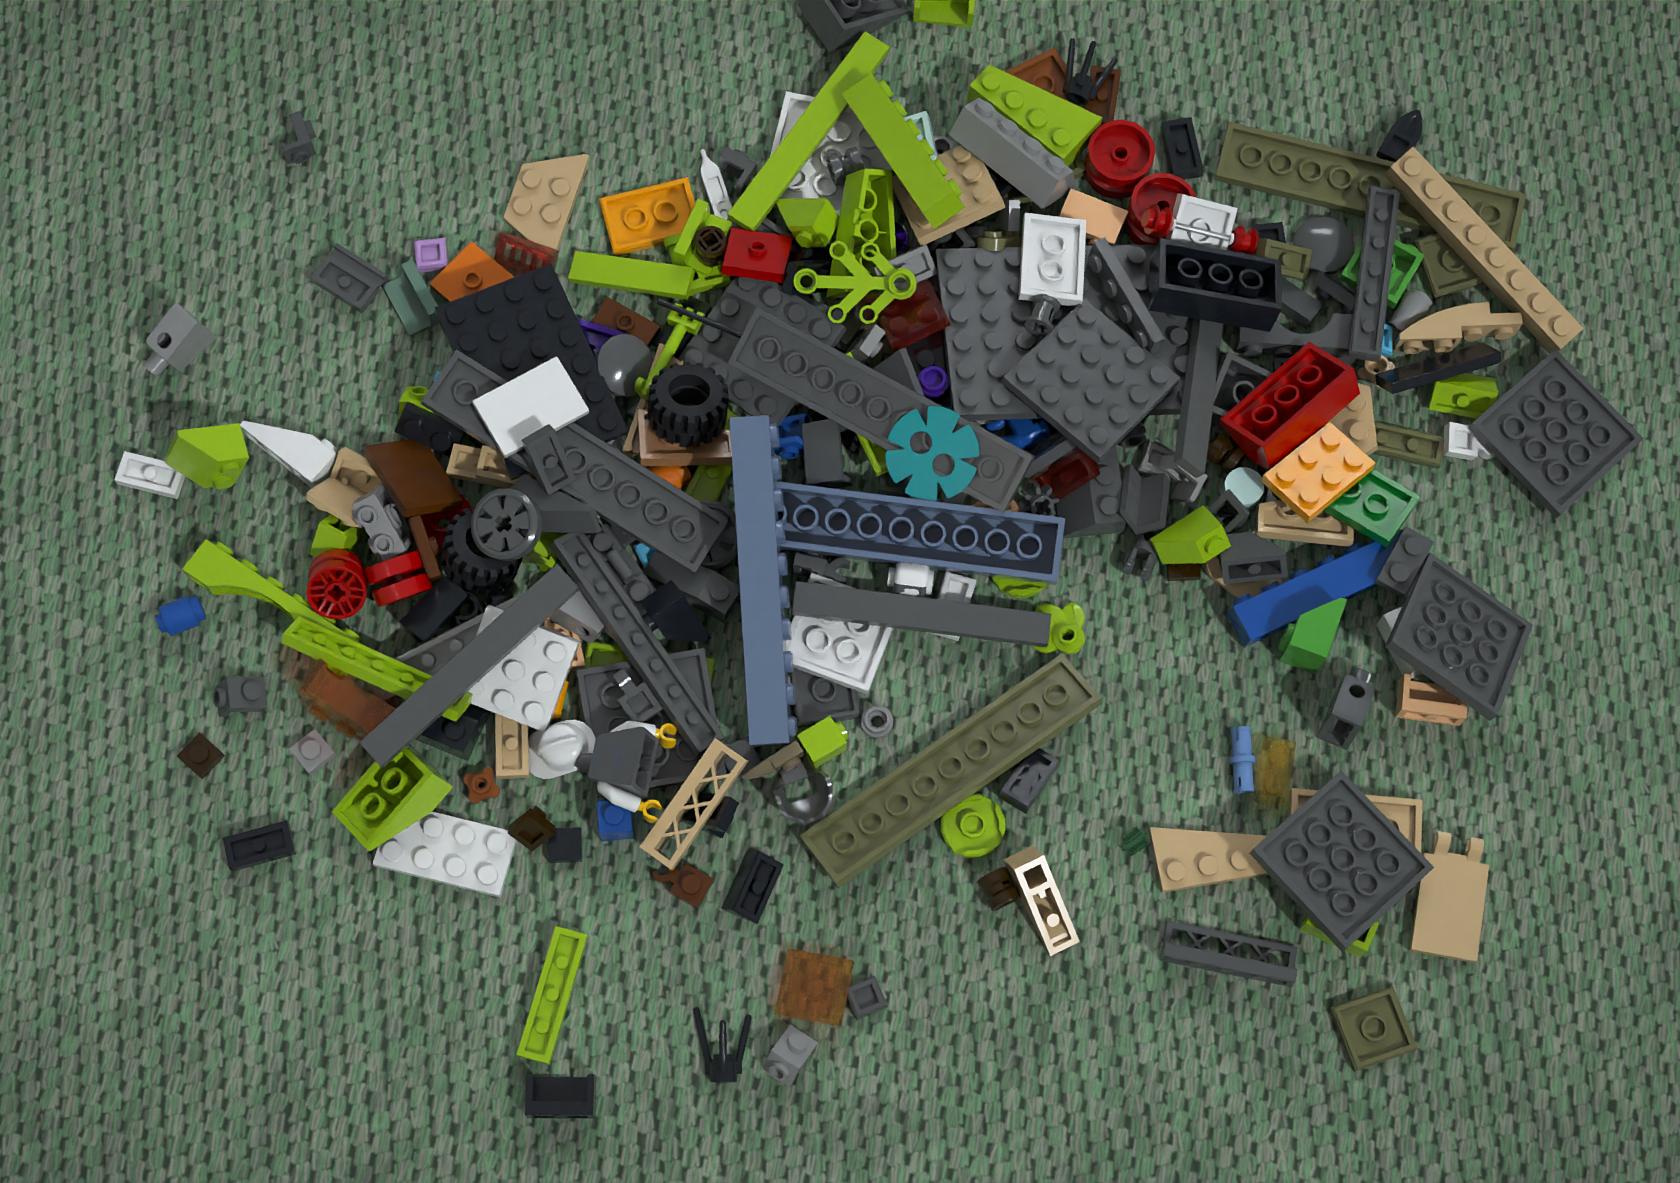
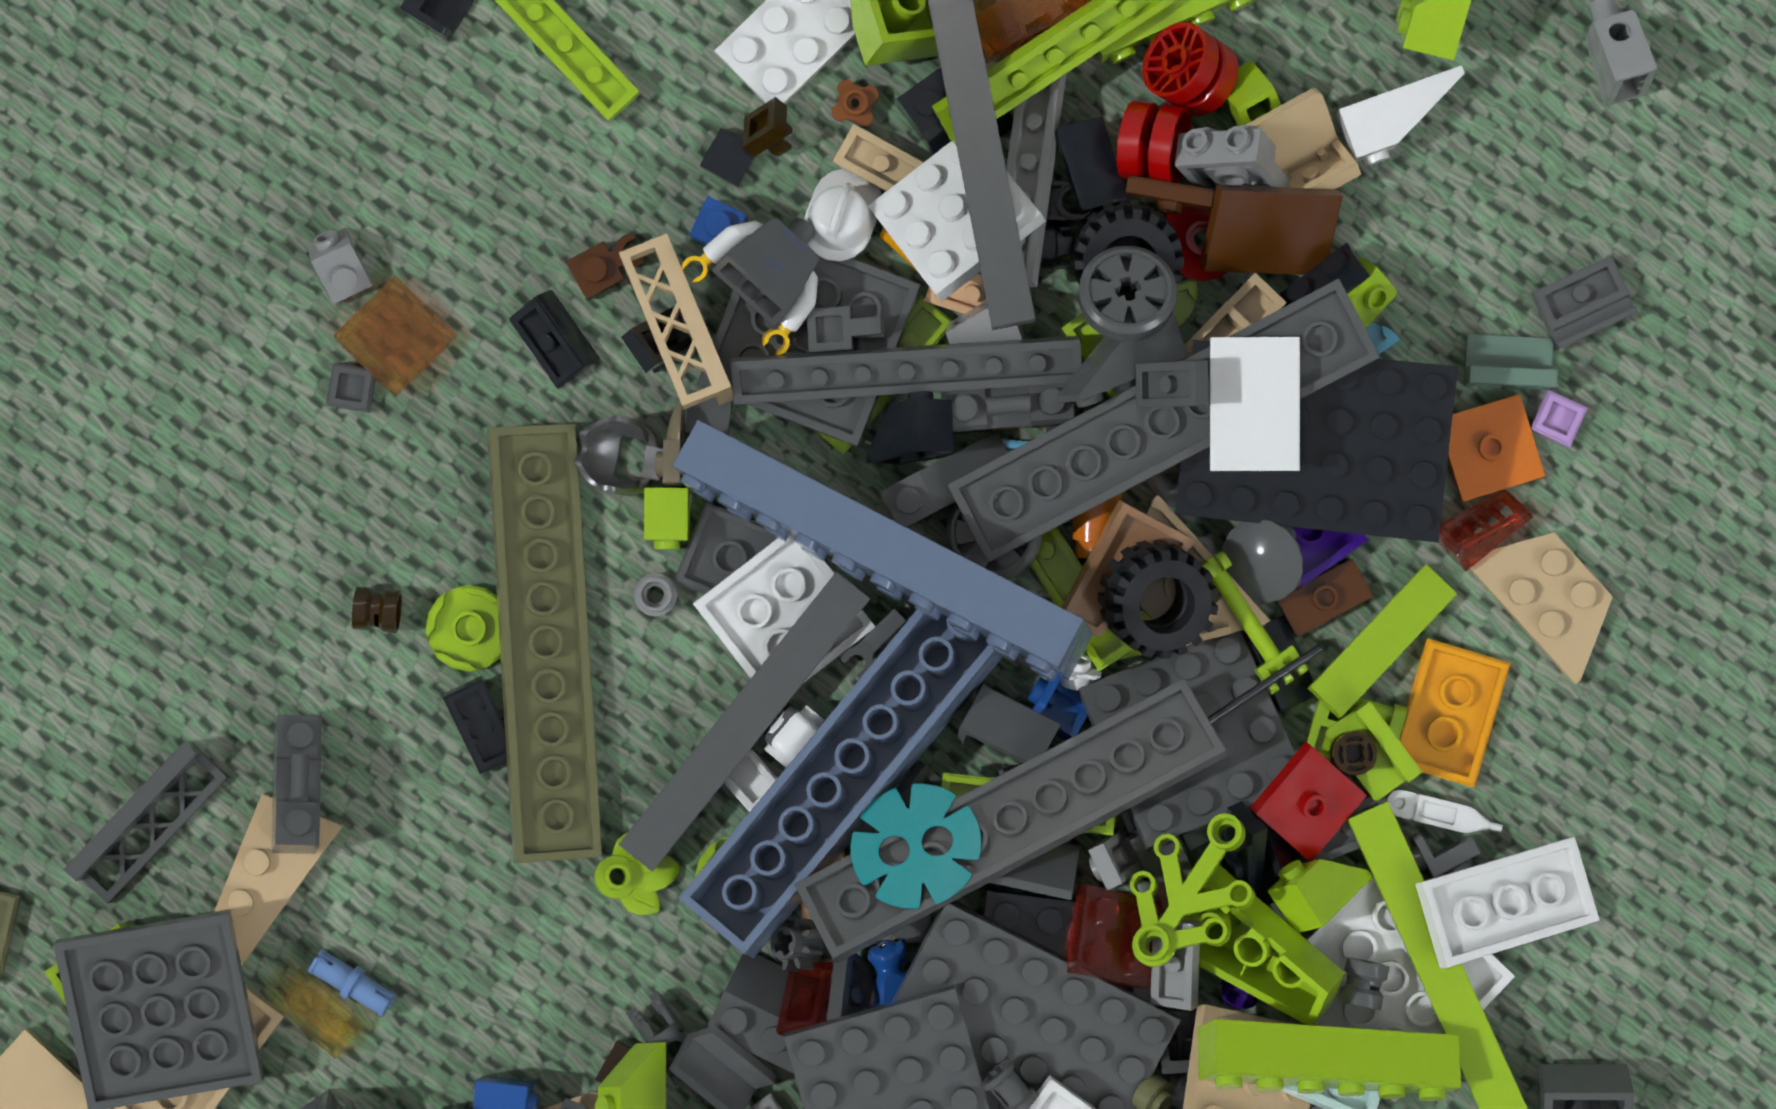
camera: 130 degrees right, 15 degrees up
black plant [693,1007,752,1083] -> none
dark purple plate [918,366,949,397] -> none
tan slope [1003,846,1080,956] -> none
clear green plate [1119,826,1151,856] -> none
none -> dark grey piece [272,714,322,854]
none -> white plate [1415,837,1600,969]

